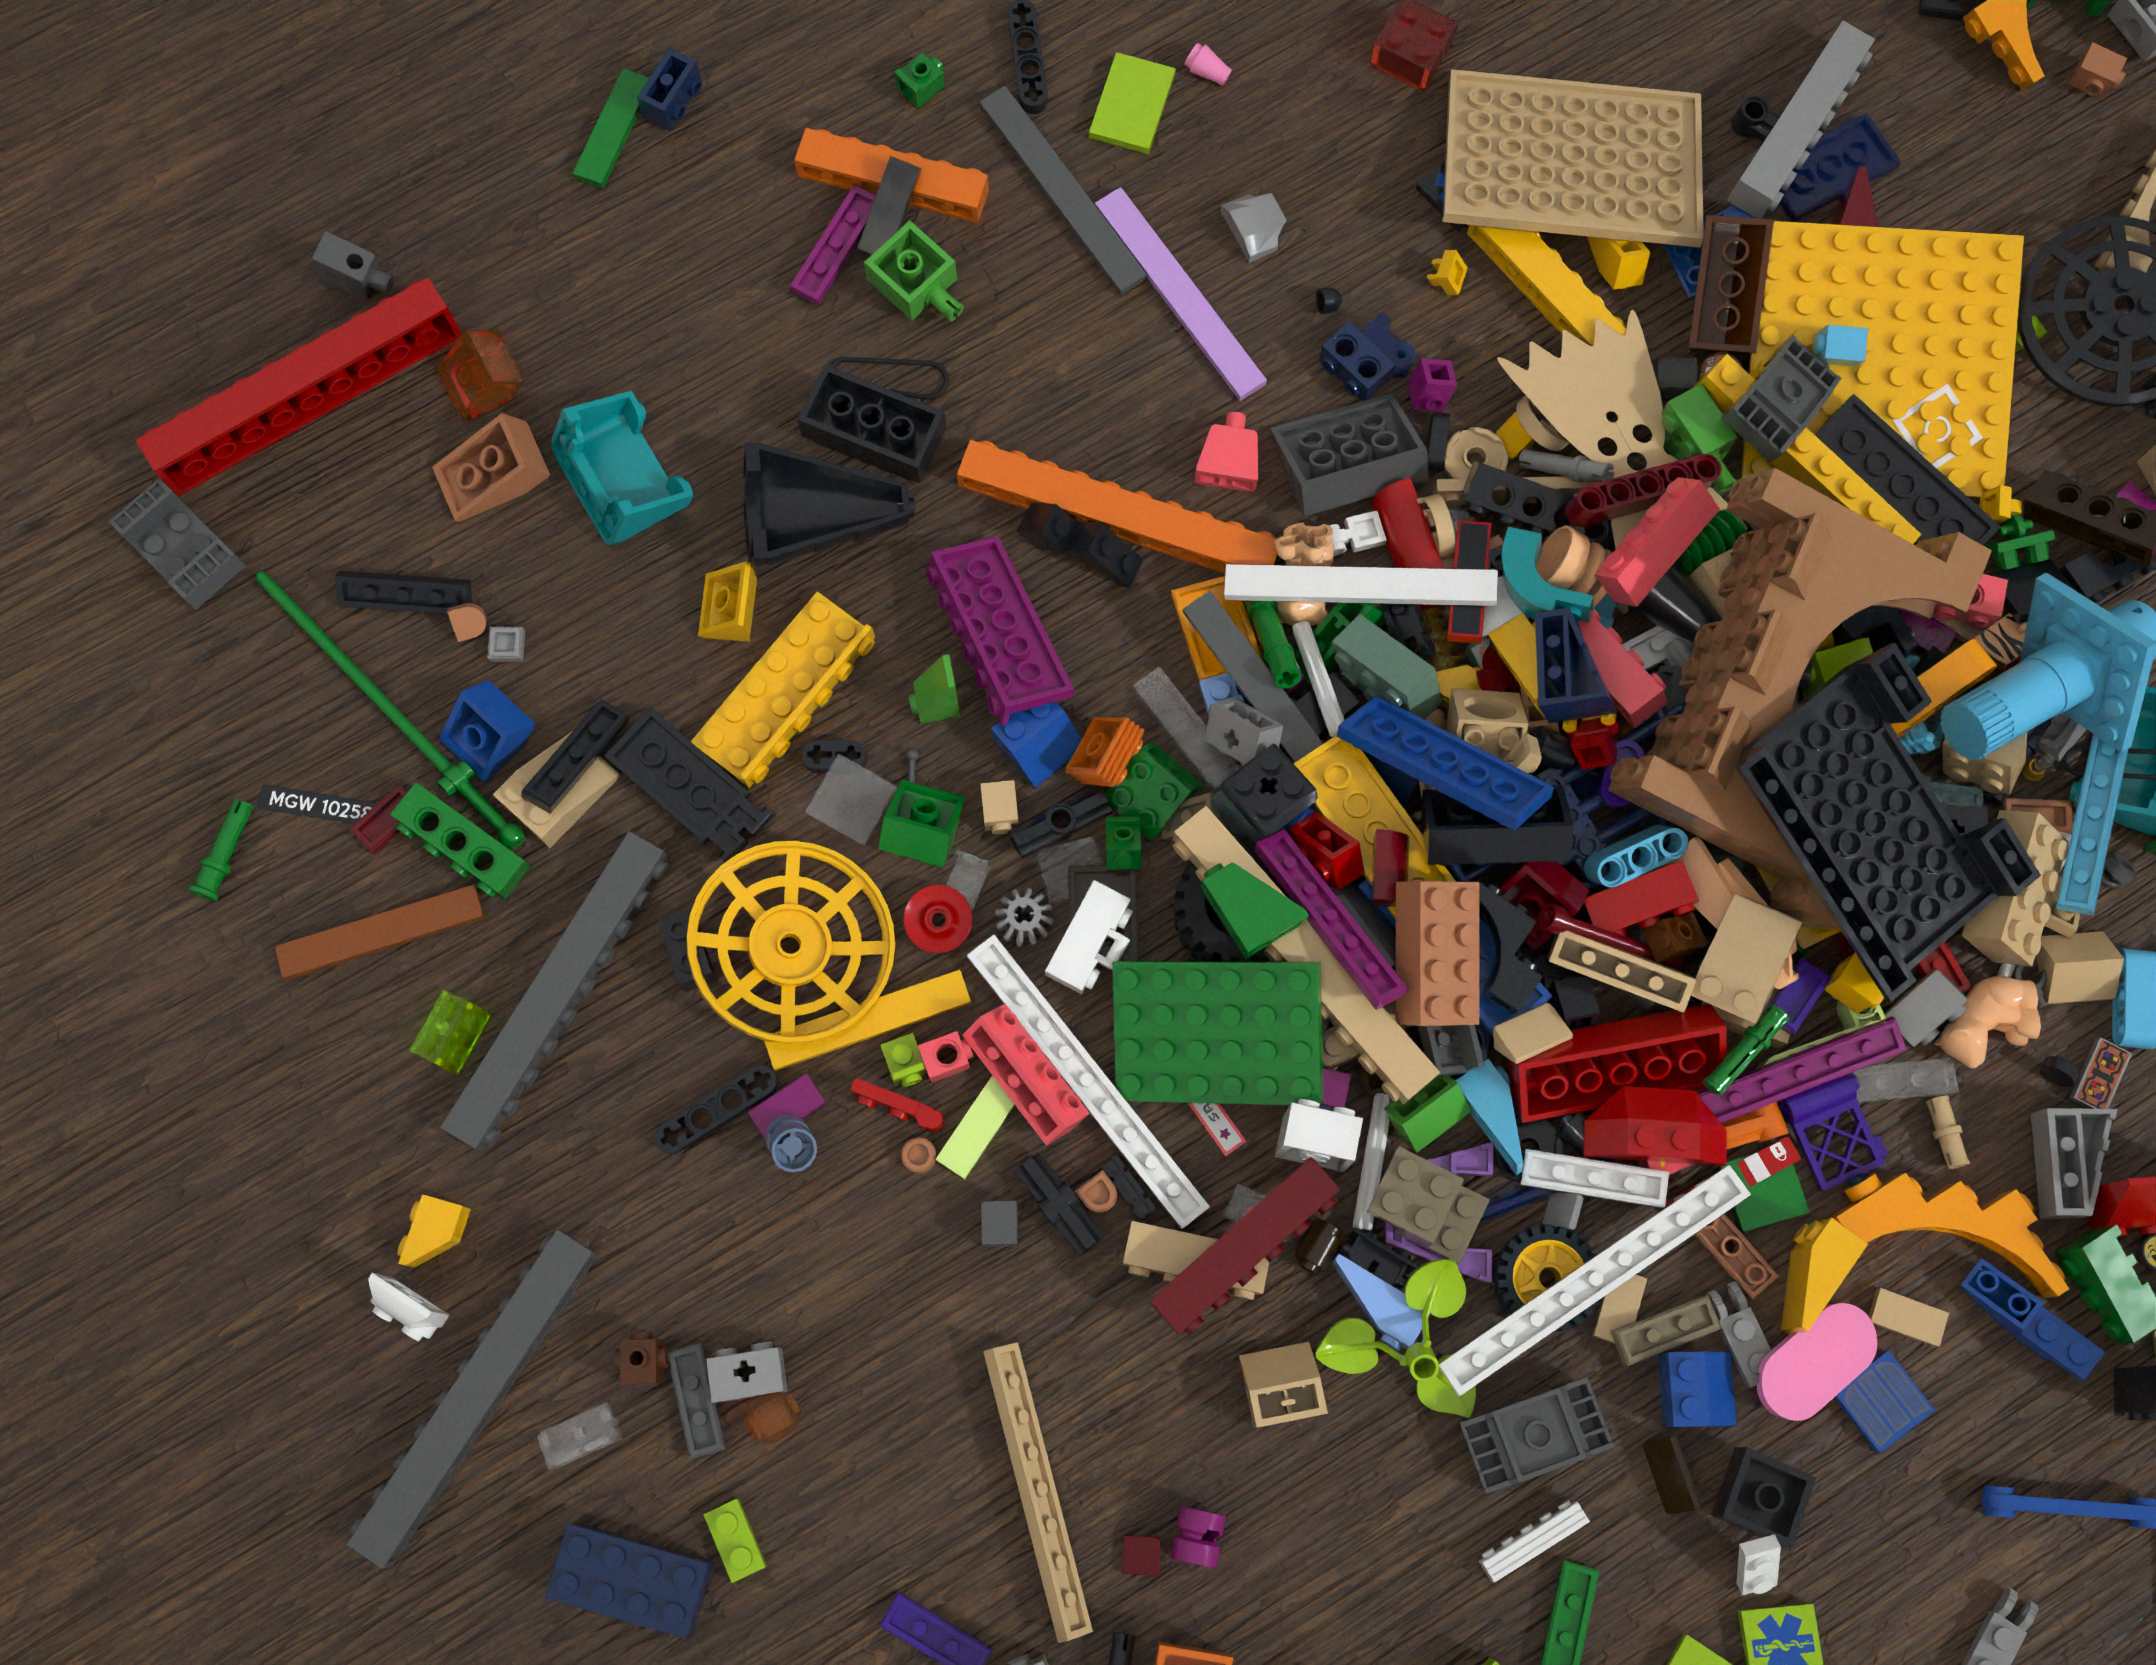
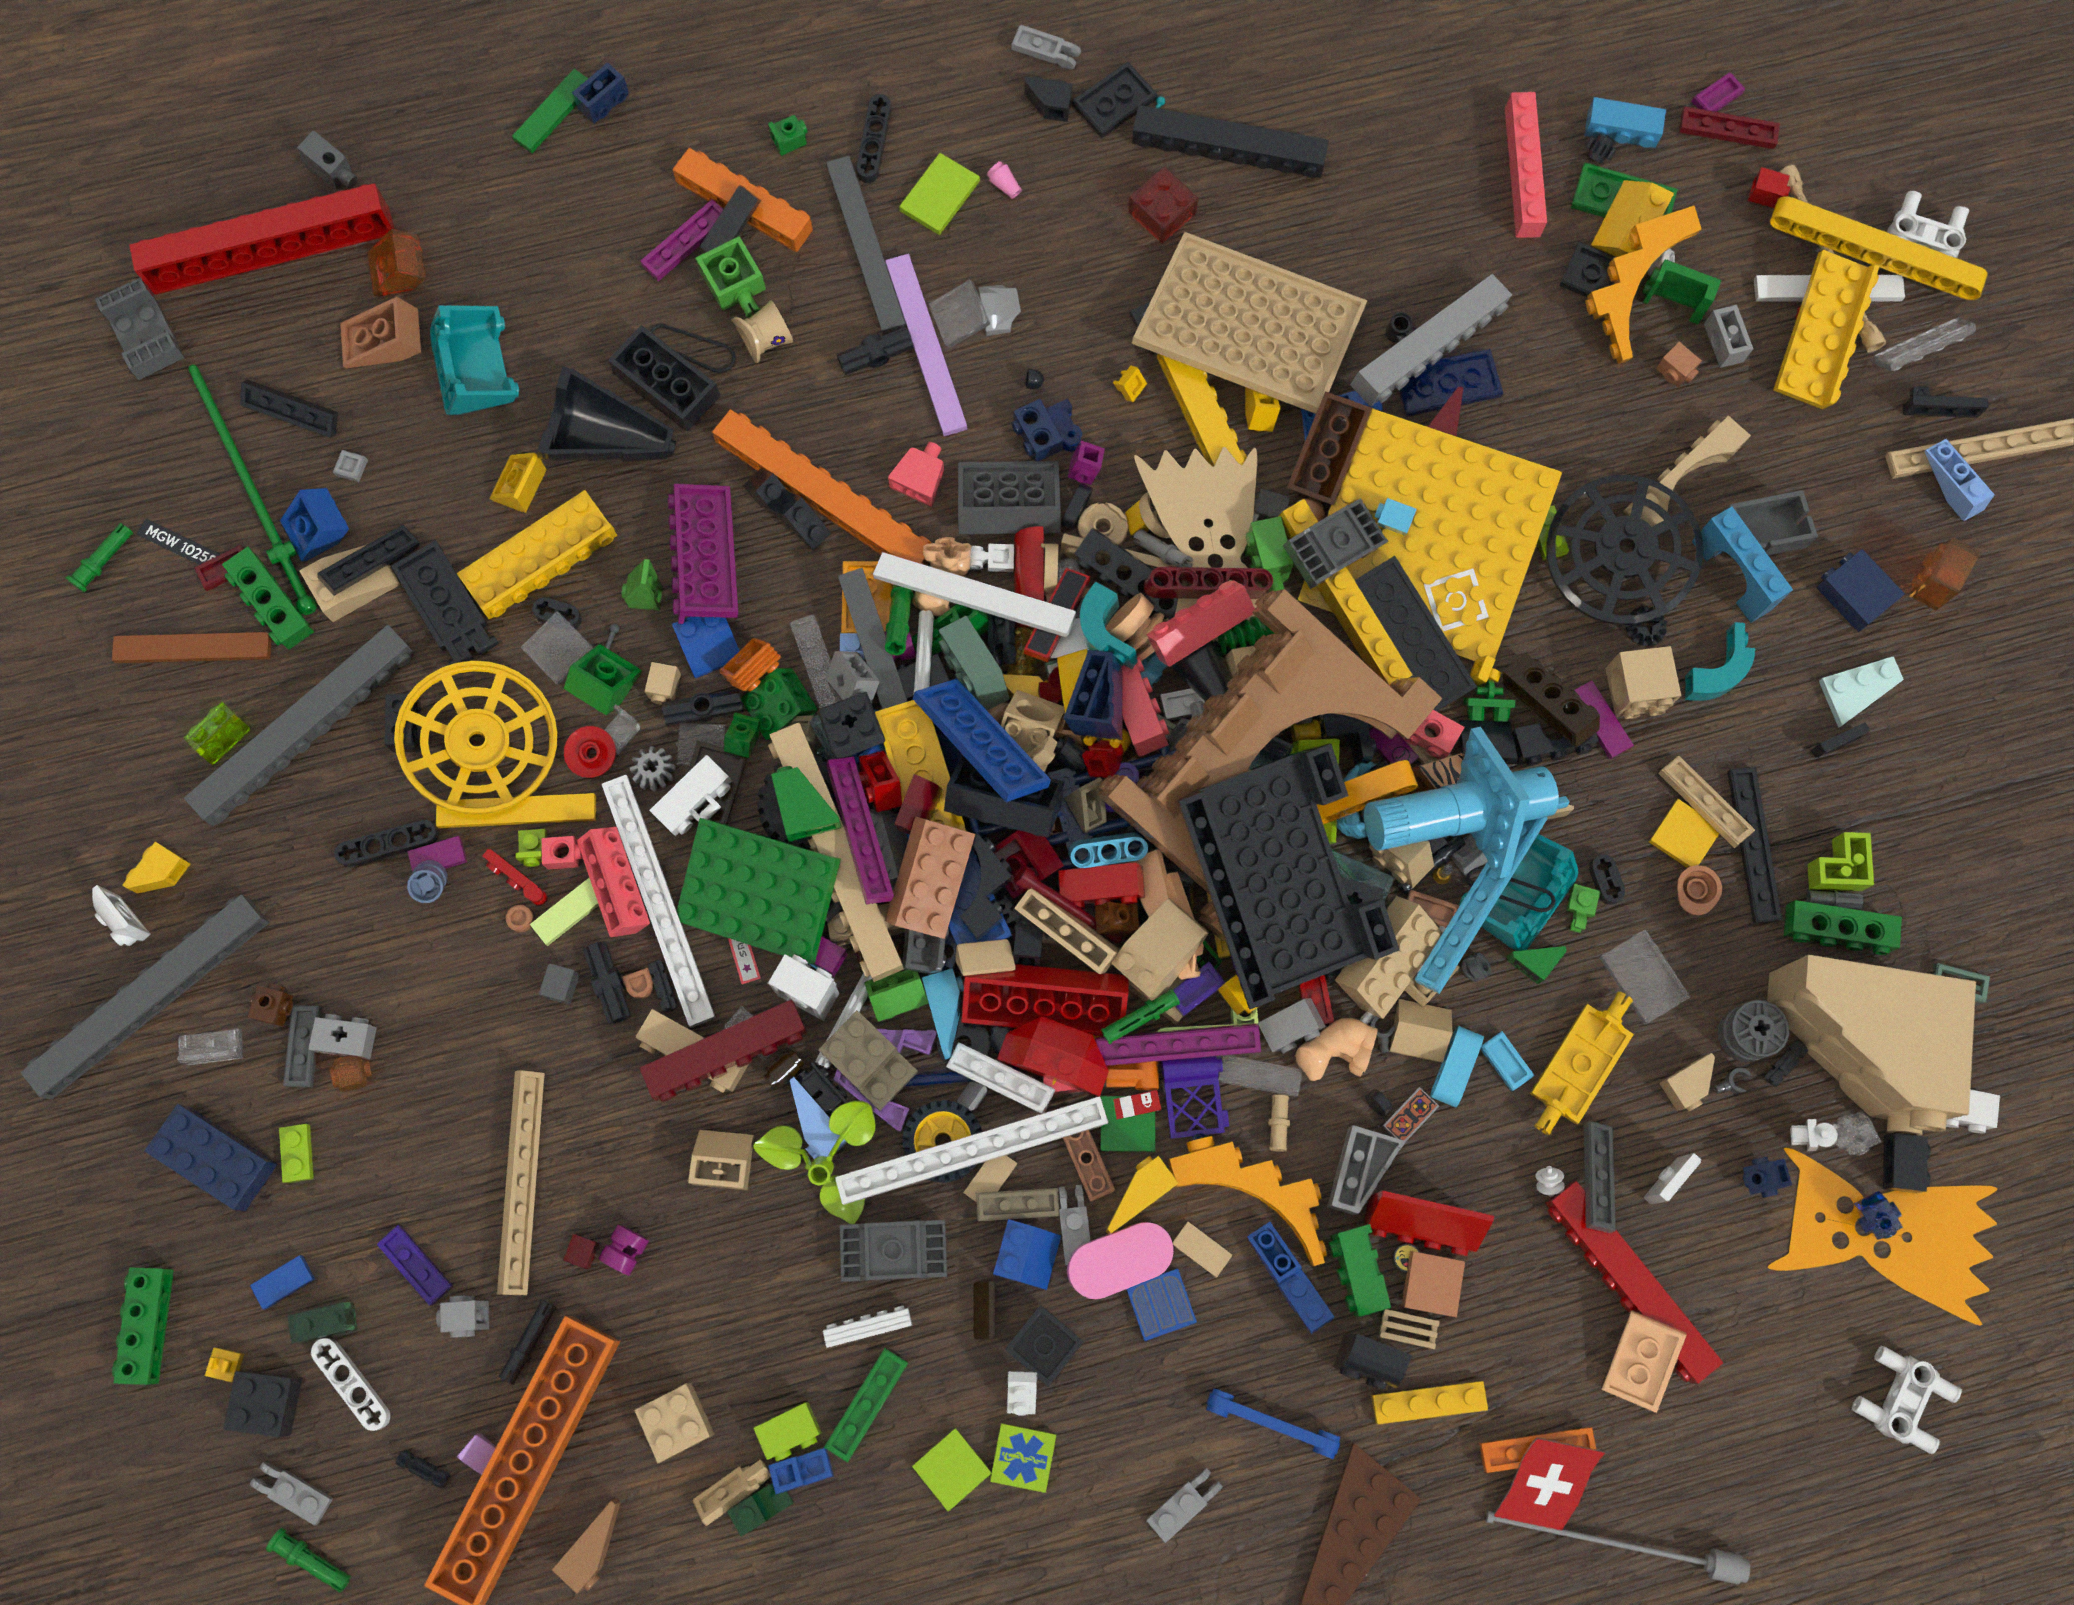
camera: 15 degrees right, 0 degrees up
nougat tile [447,603,487,642] -> none
none -> tan hat [732,300,793,364]
none -> black piece [837,327,914,375]
none -> clear tile [929,280,990,348]
none -> dark tan slope [1064,778,1107,834]

